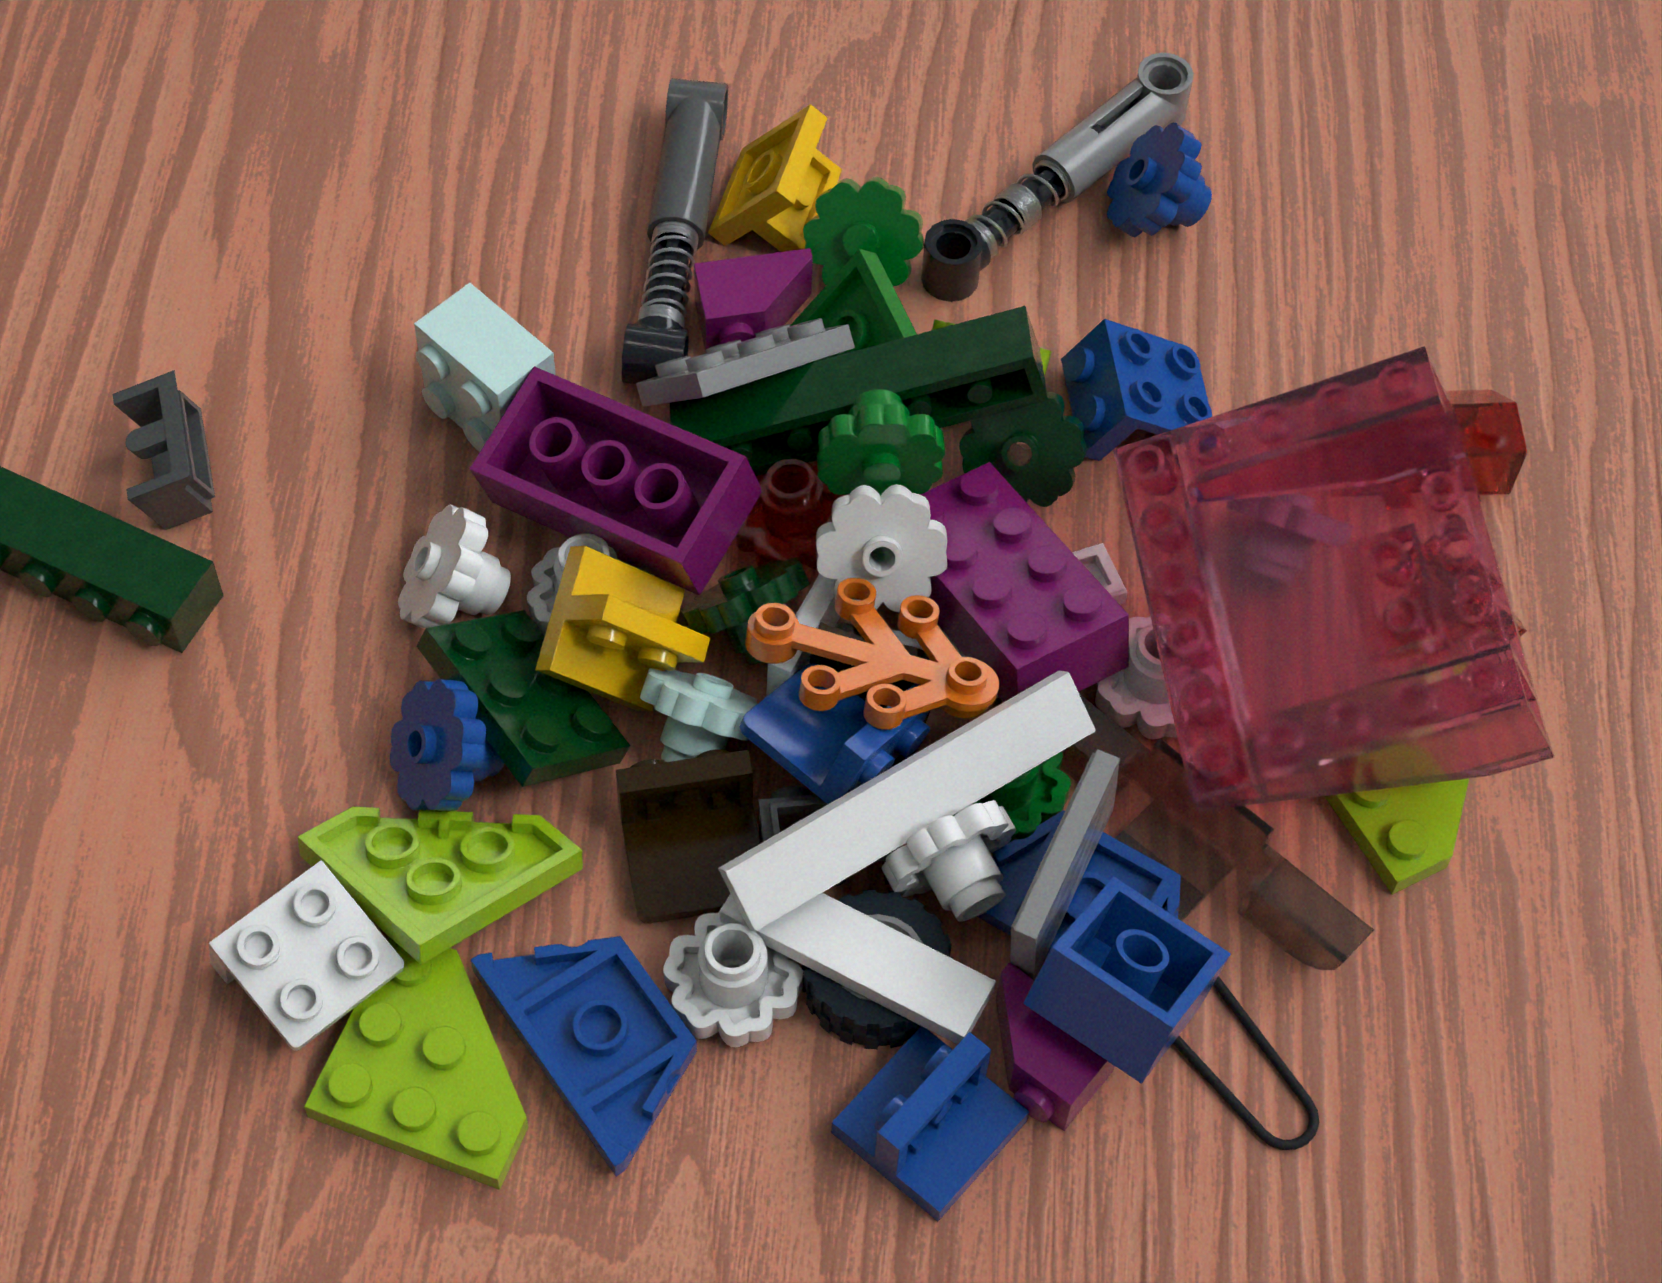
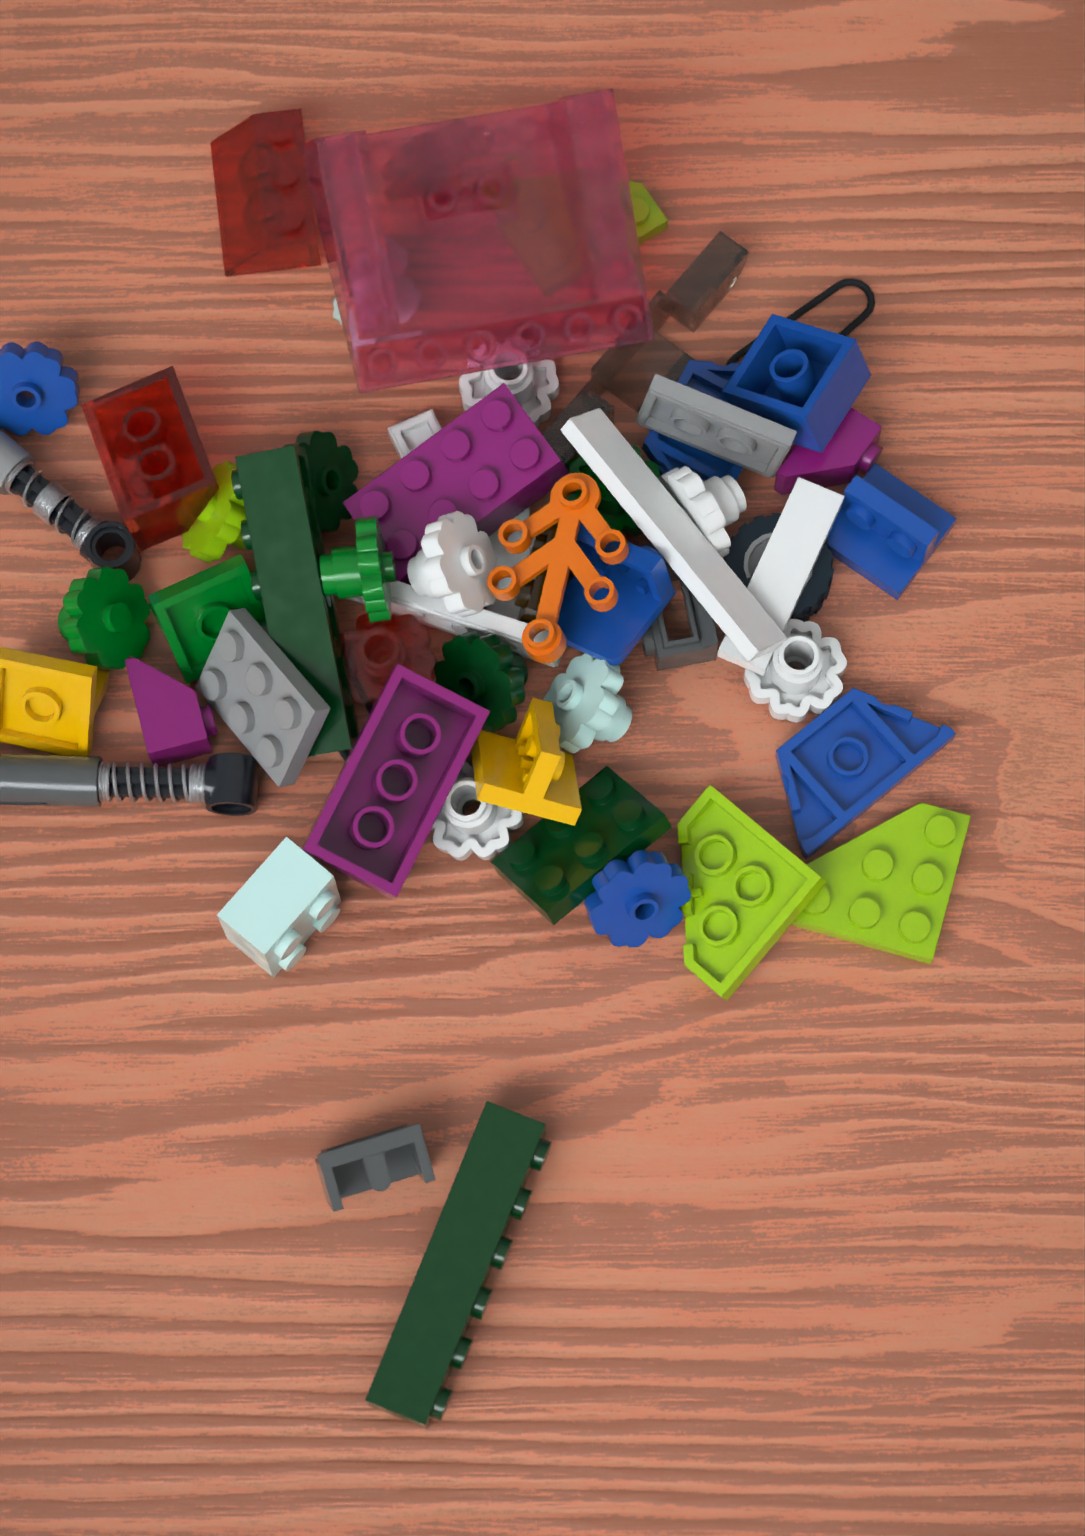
camera: 90 degrees left, 15 degrees up
white bracket [209,860,404,1051] -> none
white plant [398,504,511,629] -> none
dark brown bracket [616,749,760,923] -> none
blue bracket [1061,319,1217,461] -> none
none -> clear red slope [81,366,219,551]

